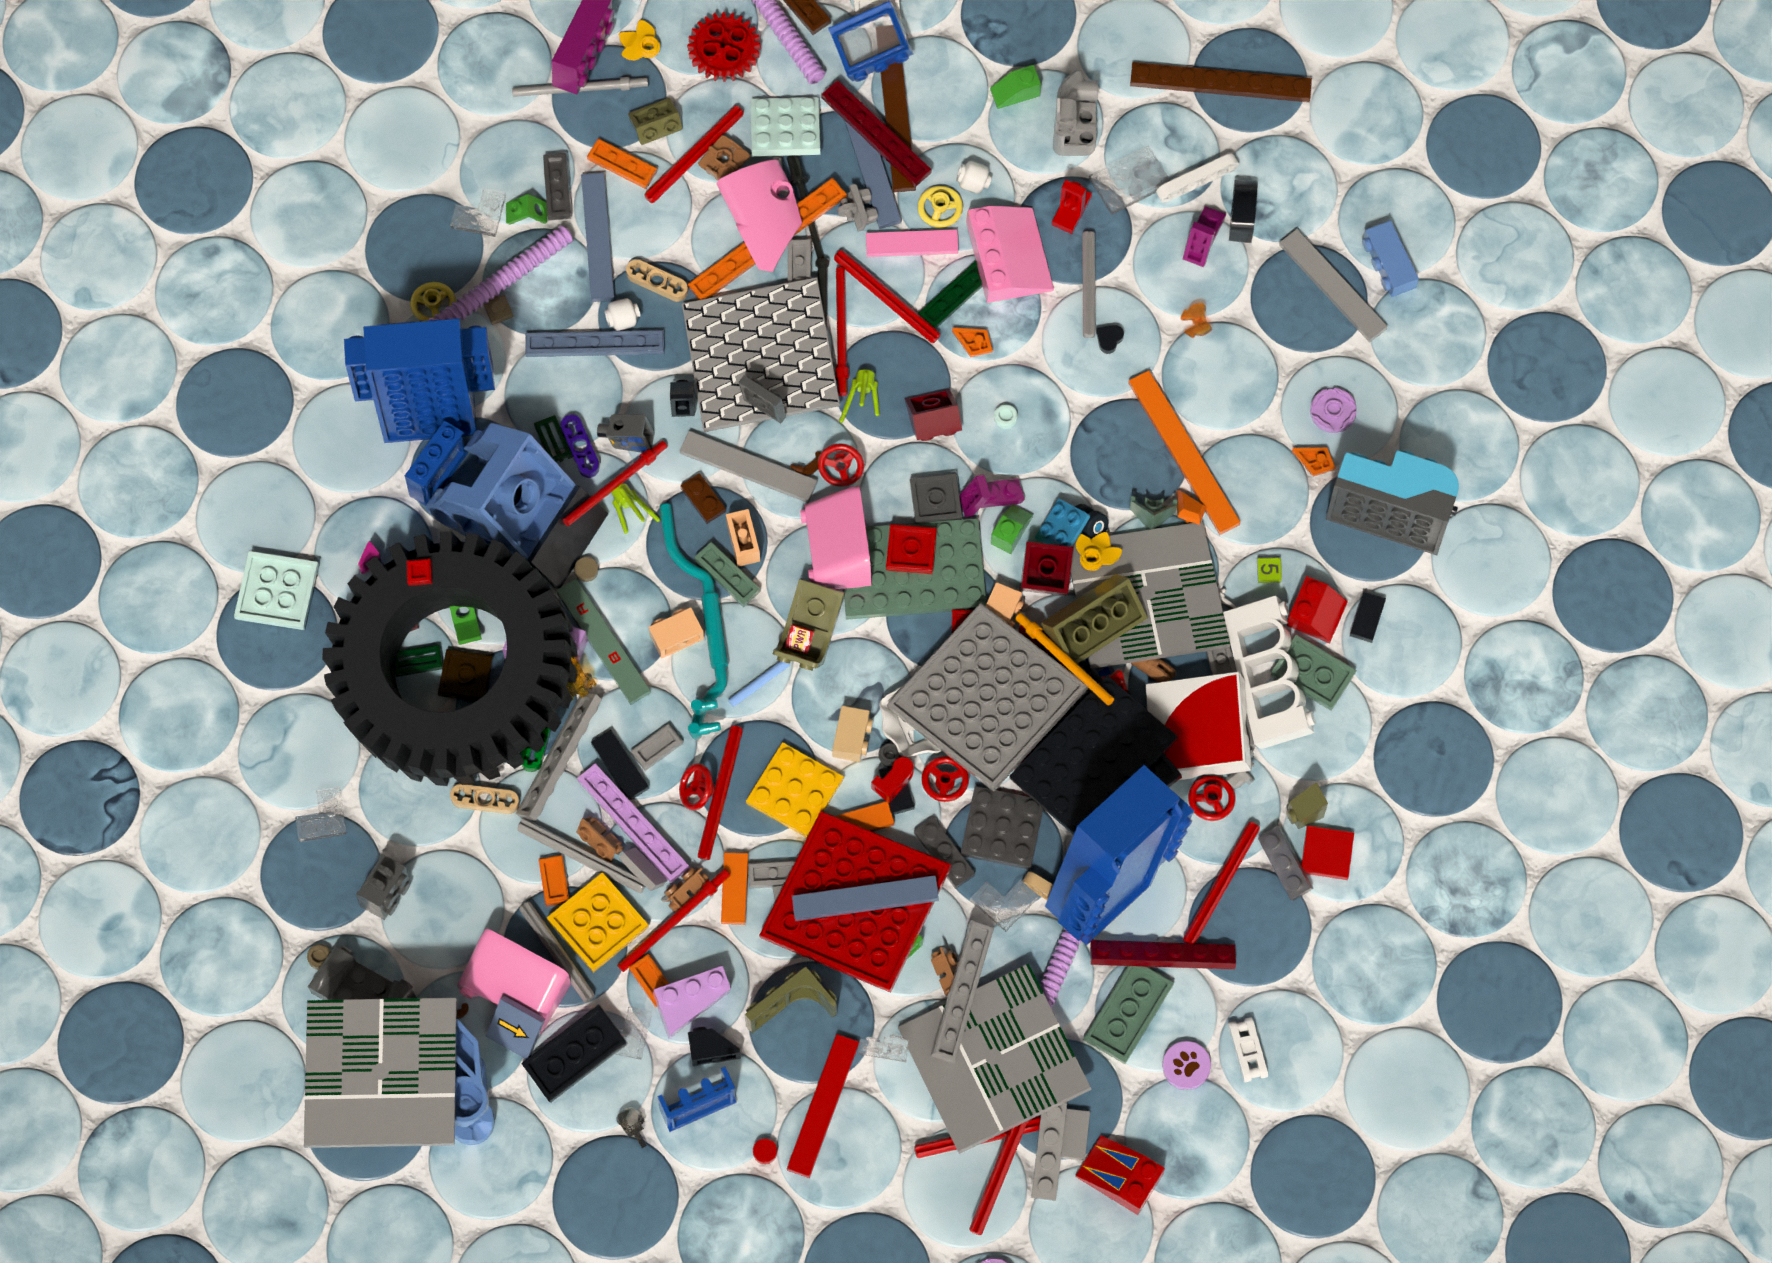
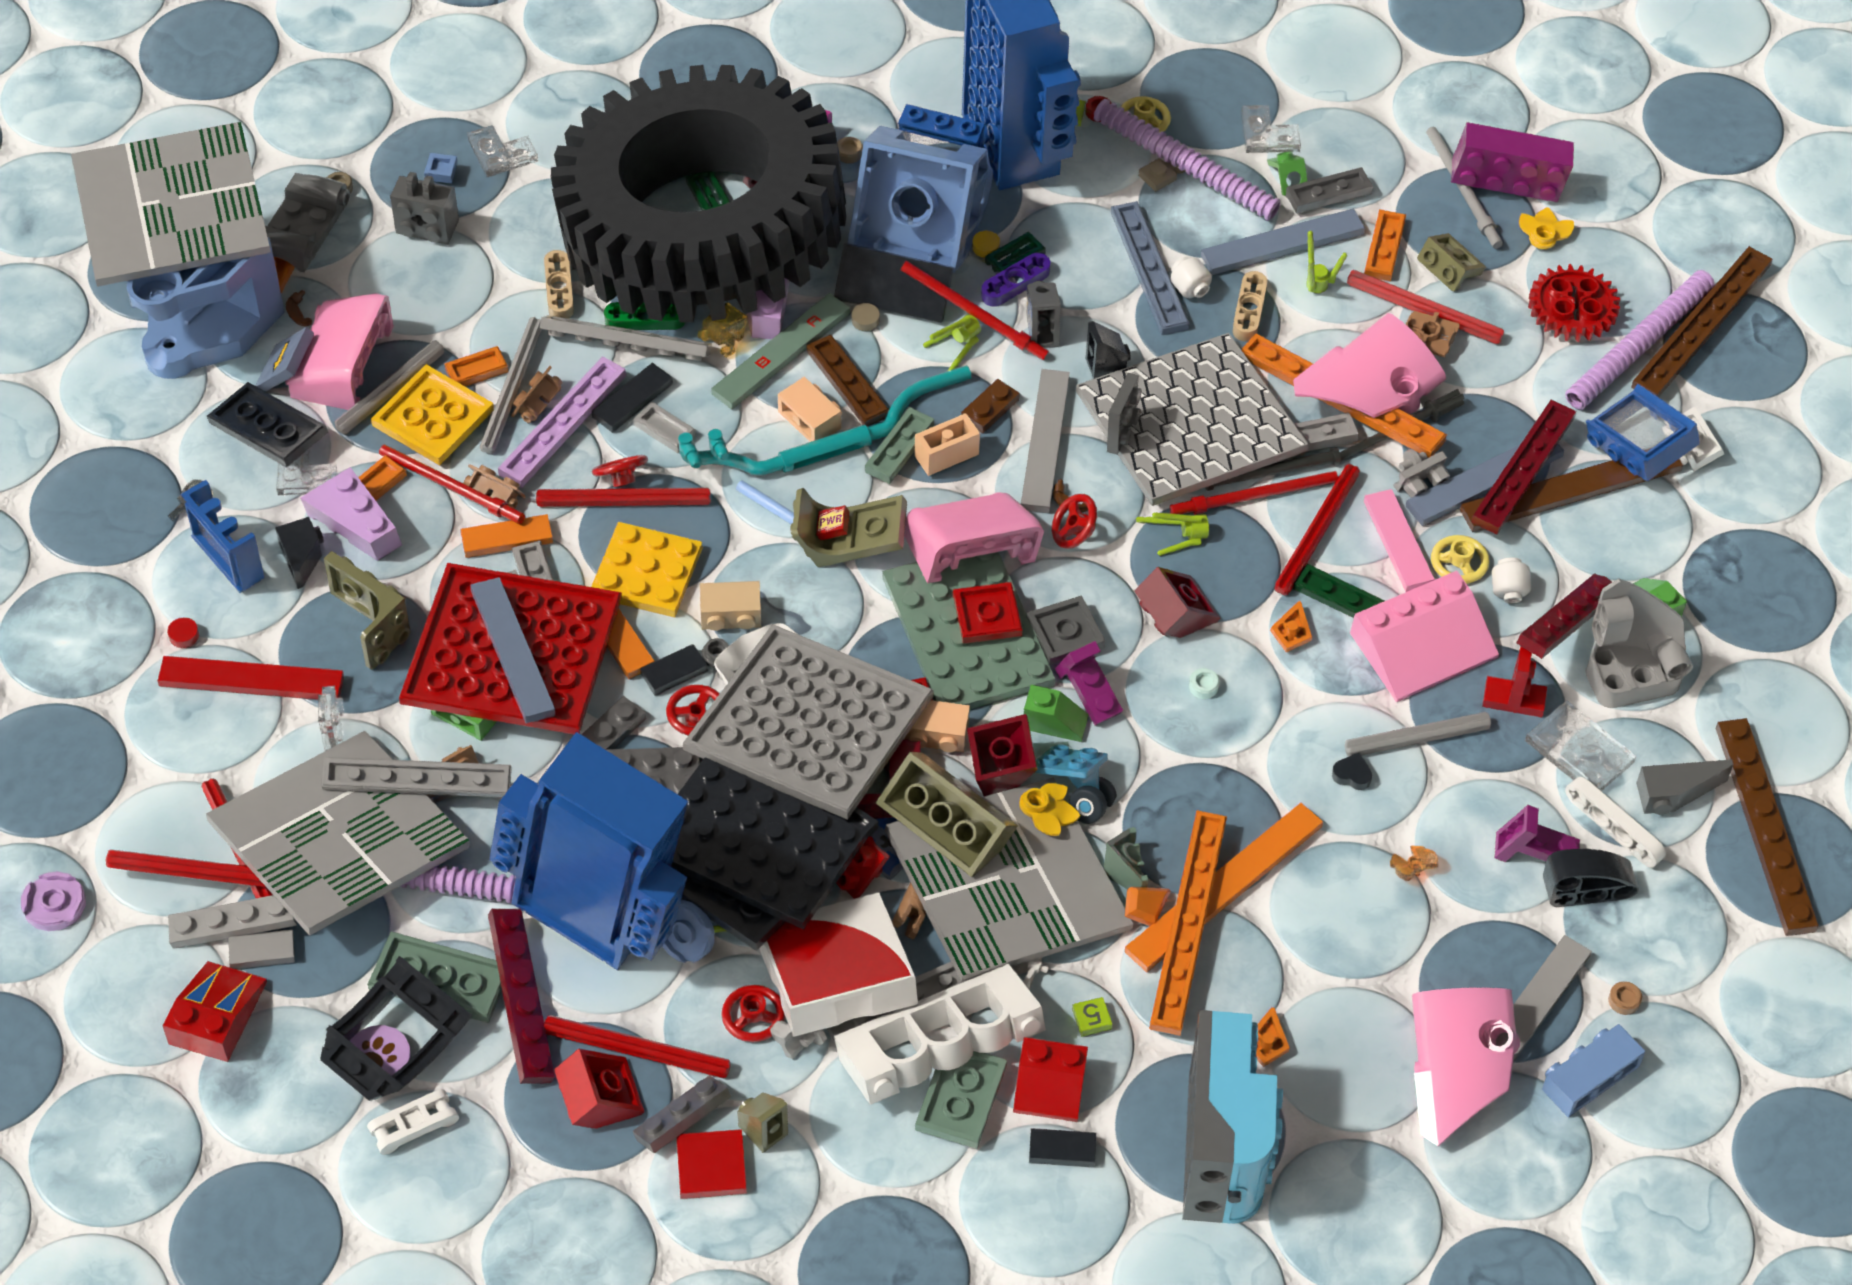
camera: 75 degrees right, 15 degrees down
light aqua plate [234,551,319,630] -> none
red tile [407,559,433,586] -> none
light grey tile [619,847,668,891] -> none
light aqua plate [751,97,820,156] -> none
red leg [871,757,914,803] -> none
light orange bar [1015,613,1114,705] -> none
lavender tile [1310,388,1357,433] -> none
none -> black wedge [320,956,472,1101]
none -> medium blue plate [424,153,458,184]
none -> red slope [554,1048,645,1129]
none -> reddish brown tile [806,334,889,427]
none -> tan tile [837,137,863,163]
none -> orange tile [1149,810,1227,1036]
none -> lime plant [1306,231,1347,293]
none -> bright pink panel [1412,988,1520,1146]
none -> dark red plate [1516,573,1612,659]
none -> medium nougat tile [1608,981,1642,1015]
none -> dark grey slope [1636,759,1734,815]

